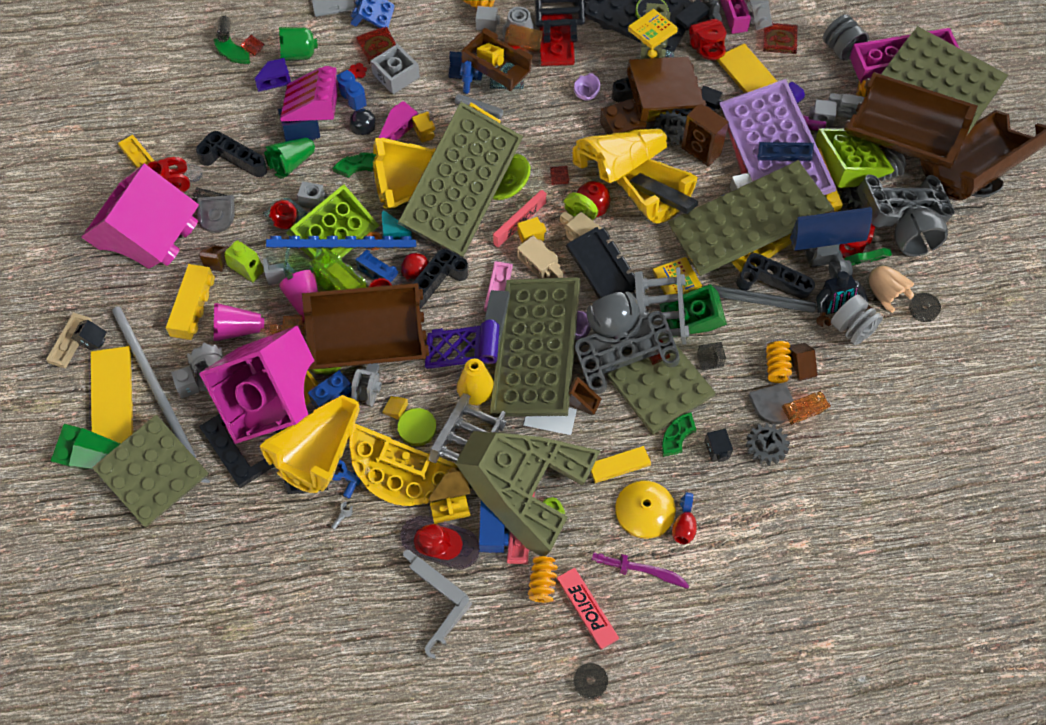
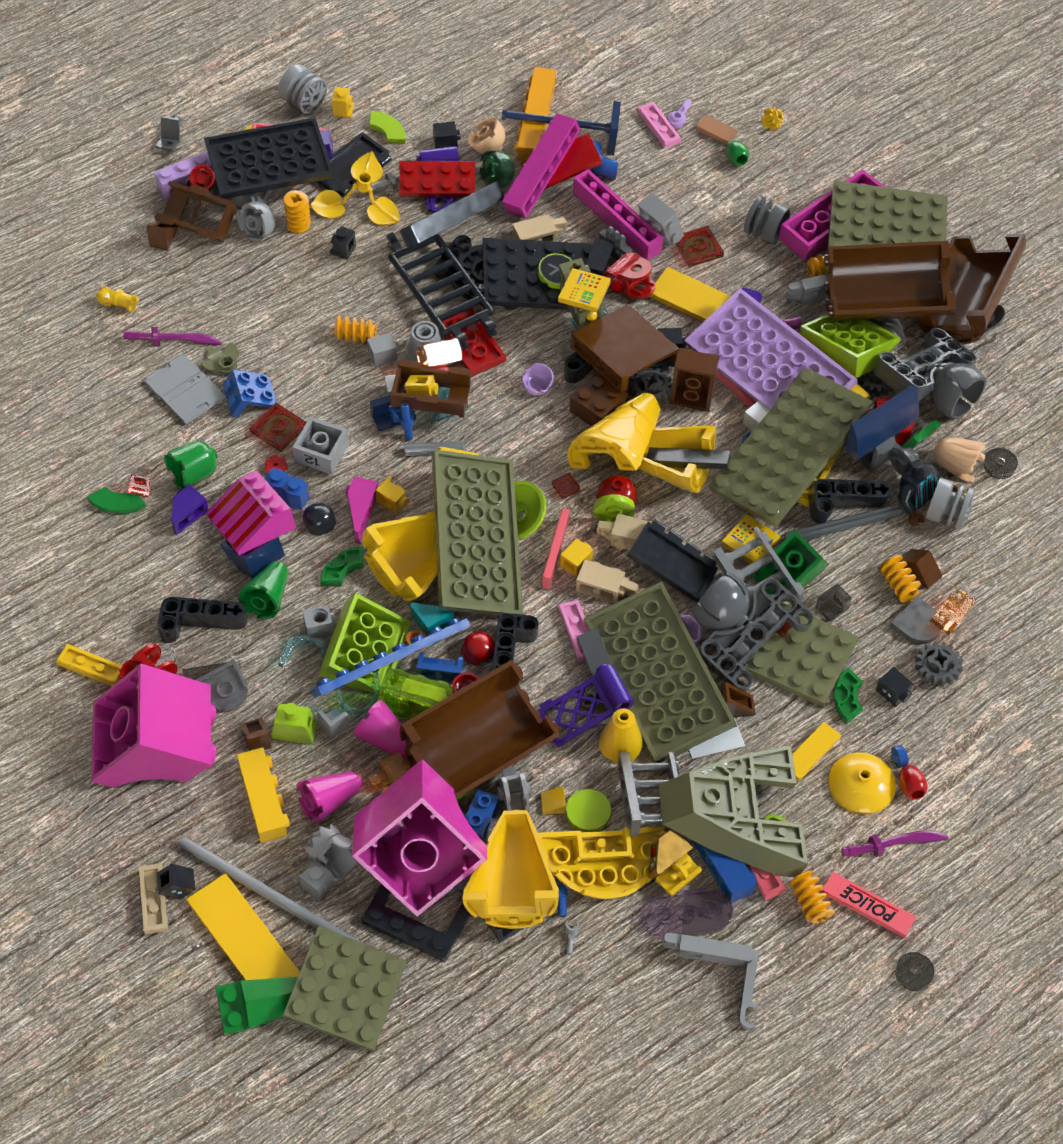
camera: 30 degrees left, 5 degrees down
clear smoke piece [216,16,231,42] -> none
red hair [269,200,297,230] -> none
red piece [414,524,463,560] -> none
dark blue tile [758,142,814,161] -> none
light grey brick [809,100,837,127] -> none

